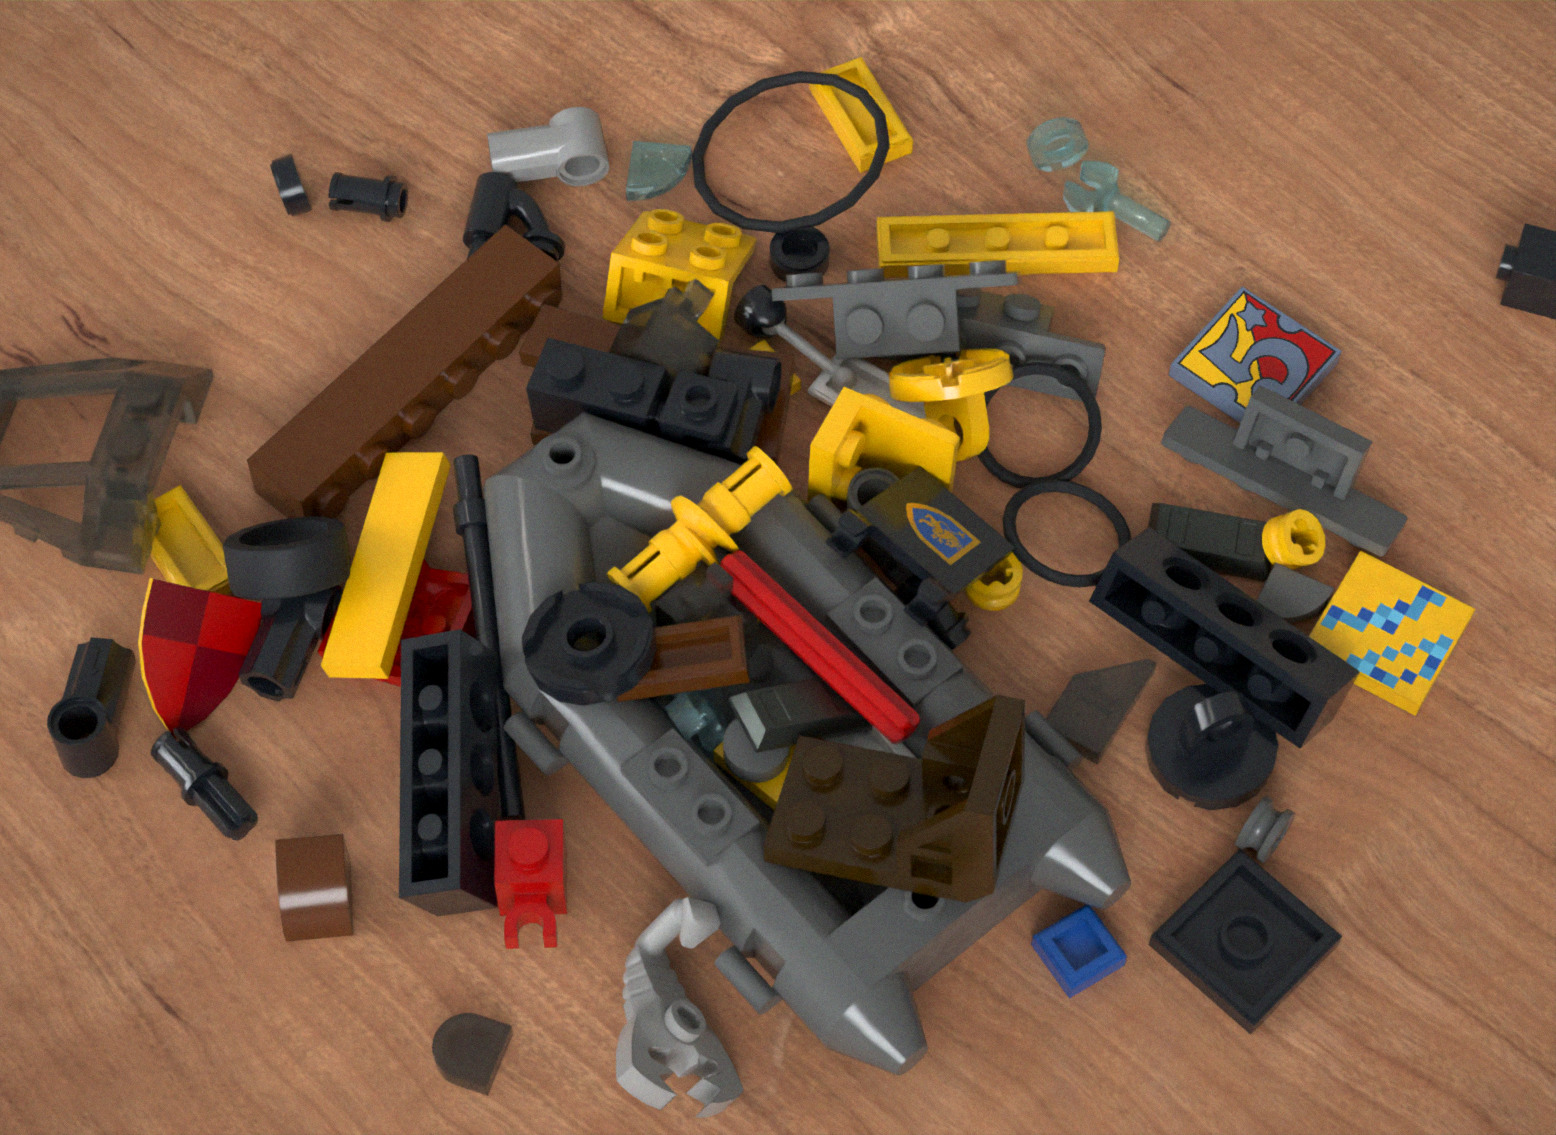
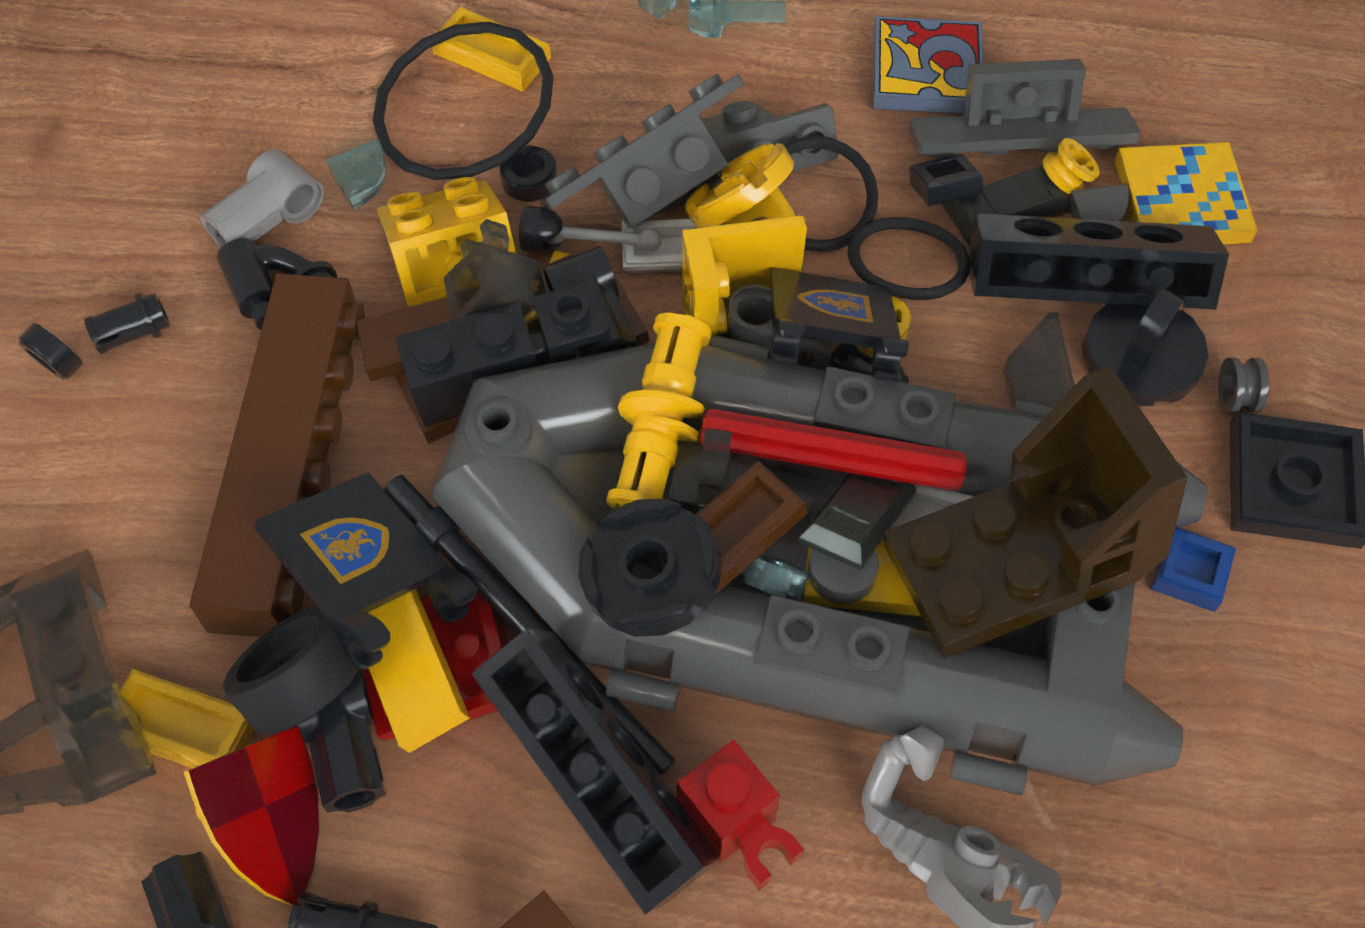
camera: 35 degrees left, 0 degrees up
yellow tile [876,211,1119,278] -> none
none -> black flag [254,472,477,670]
none -> black tile [909,153,983,206]

